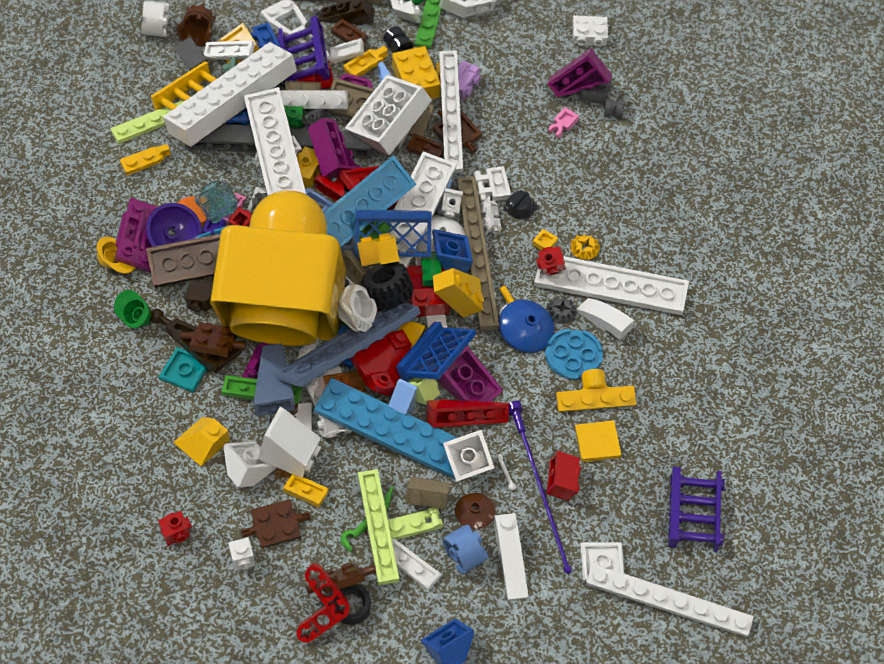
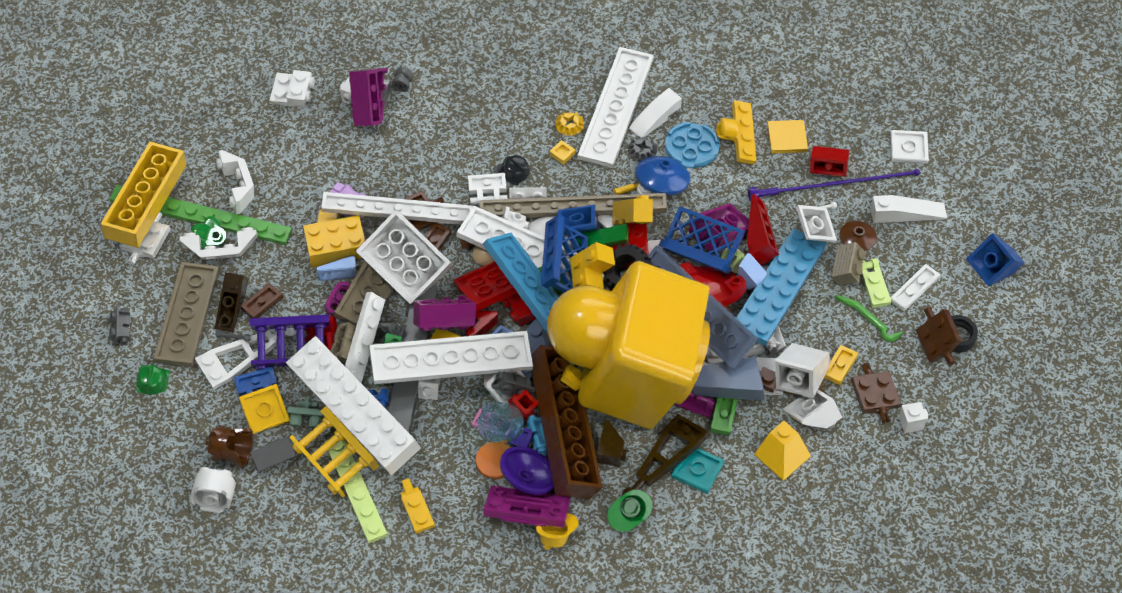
camera: 85 degrees left, 0 degrees up
red brick [158,511,192,546] -> none
reddish brown plate [180,322,246,358] -> none
white tile [203,41,255,60] -> none
red beam [296,564,350,643] -> none
white tile [329,39,364,63] -> none
yellow hinge [343,45,388,77] -> none
yellowish green plate [358,469,399,585] -> none
black wheel [383,26,414,53] -> none
medium blue brick [442,524,489,574] -> none
red brick [536,246,566,275] -> none
bright pink plate [548,107,579,138] -> none
white plate [585,563,754,637] -> none
dark purple fence [668,466,725,552] -> none

